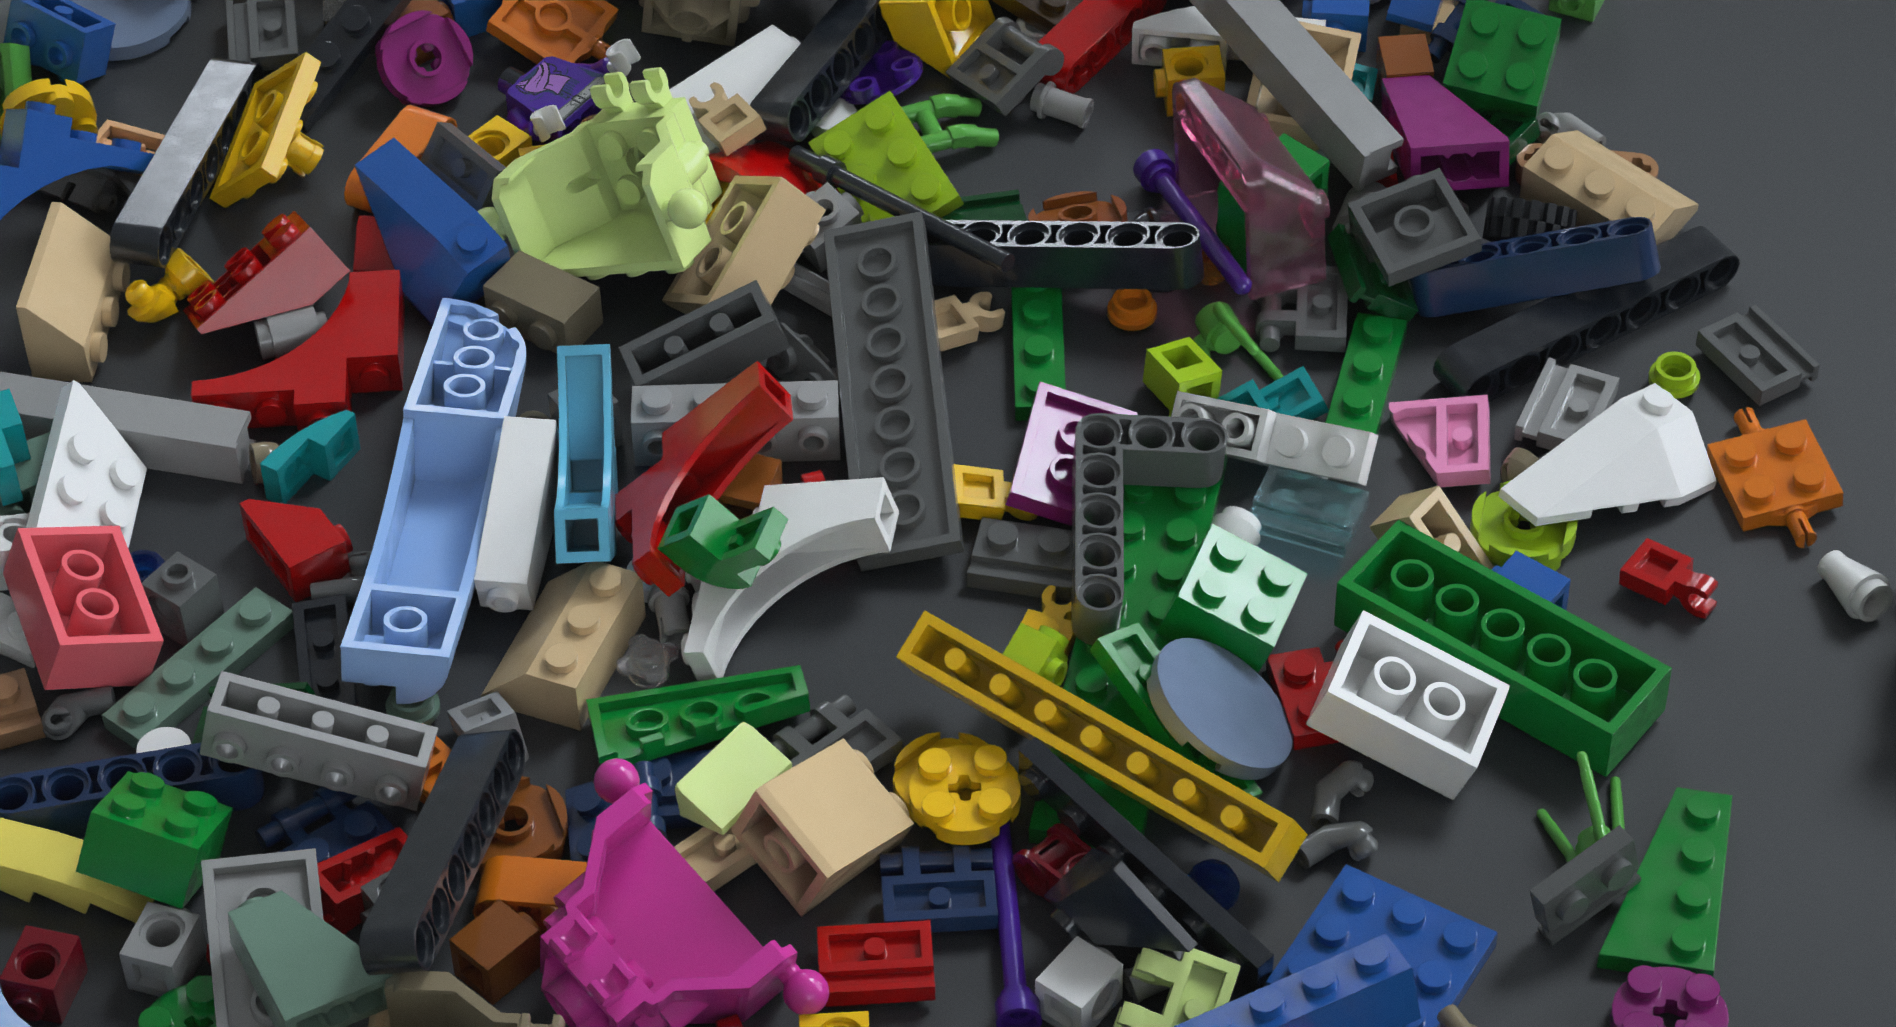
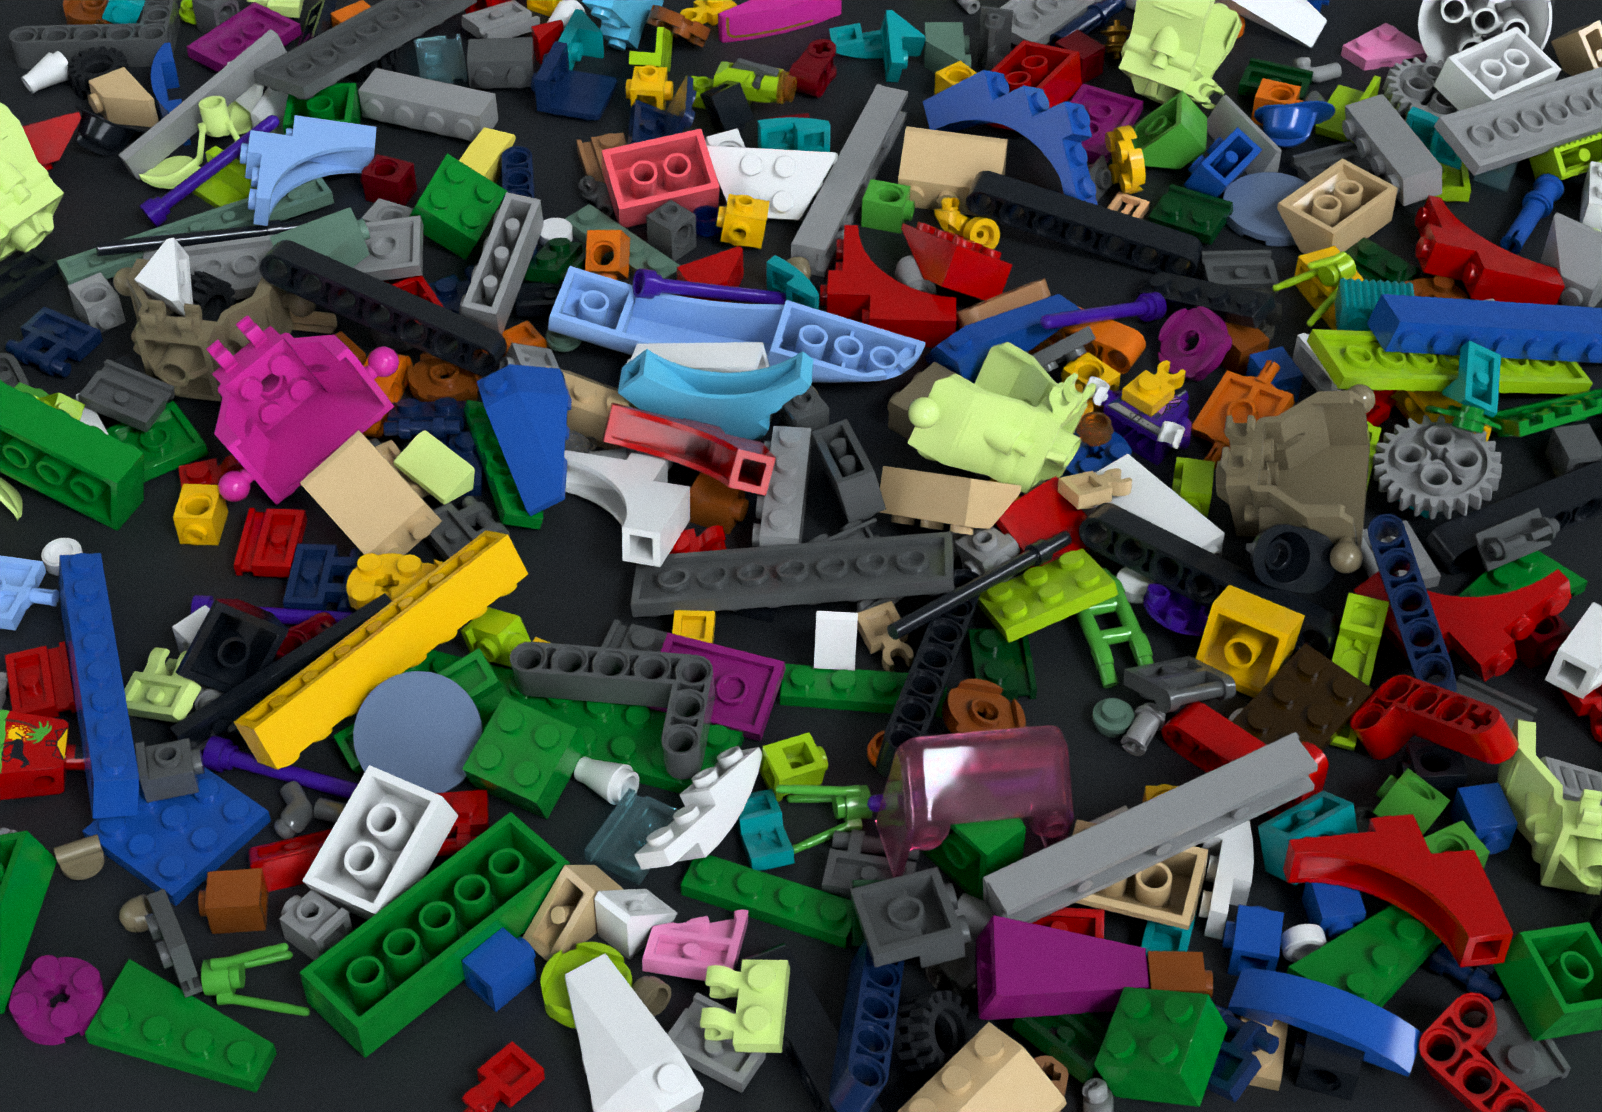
camera: 95 degrees right, 0 degrees up
yellow plate [210,52,324,208] -> none
green brick [657,494,789,589] -> none
none -> dark tan hinge [119,893,153,933]
none -> dark grey brick [135,738,205,803]
none -> dark orange brick [198,868,269,934]
none -> dark purple piece [202,735,358,799]
none -> red slope [249,829,332,892]
none -> light grey brick [279,889,353,960]
none -> blue wedge [477,364,572,516]
none -> orange brick [585,230,630,280]
none -> white slope [594,889,677,960]
none -> dark purple piece [632,269,786,305]
none -> yellowish green plate [700,959,790,1053]
none -> yellow brick [716,194,770,249]
none -> white slope [814,611,858,671]
none -> bright green brick [861,179,915,234]
none -> medium nougat beam [956,278,1051,329]
none -> dark purple piece [1040,292,1167,329]
none -> sand green plate [1092,698,1135,738]
none -> yellow plate [1121,360,1186,417]
none -> dark green plate [1148,184,1233,245]
none -> lime brick [1172,457,1215,518]

